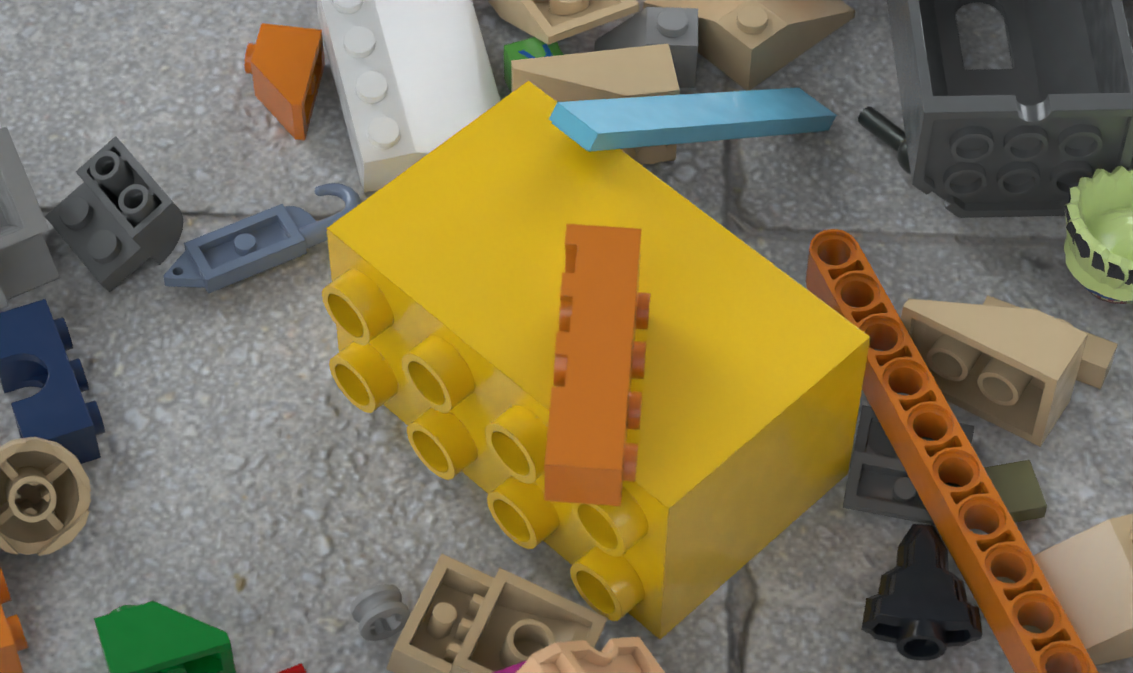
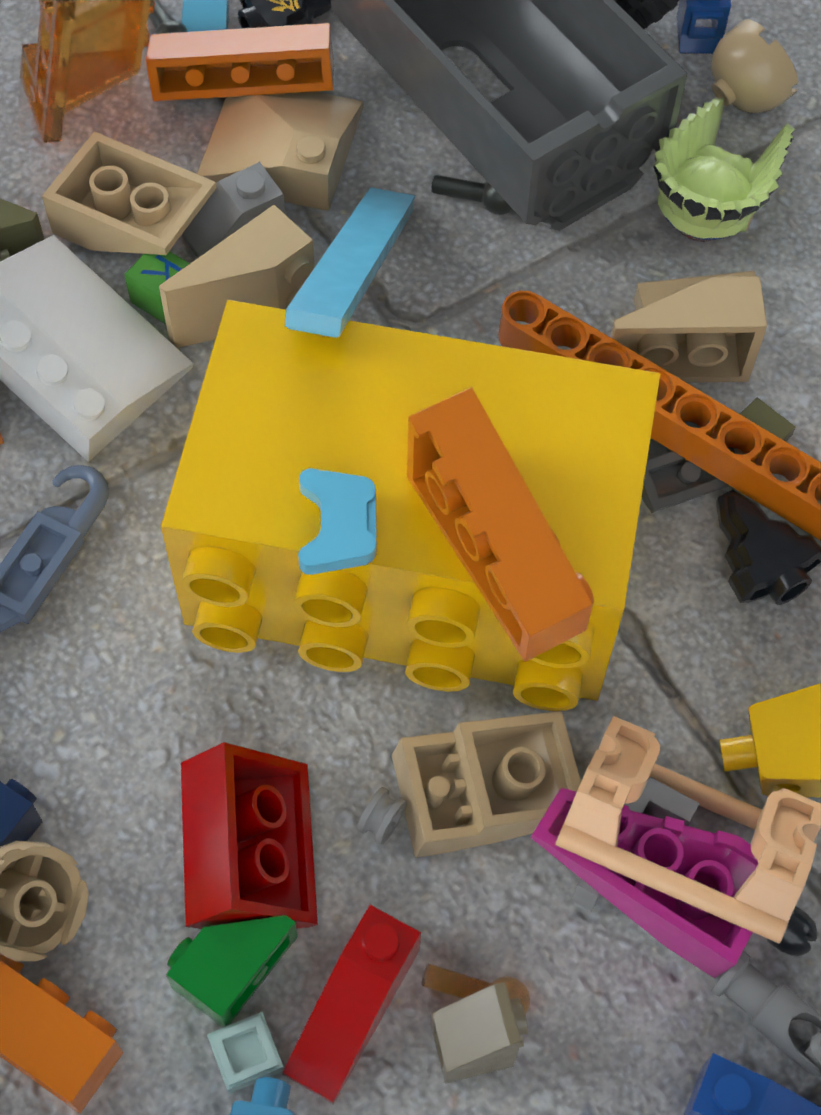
camera: 35 degrees left, 10 degrees up
none -> red slope [181,742,318,929]
none -> medium azure piece [298,468,377,575]

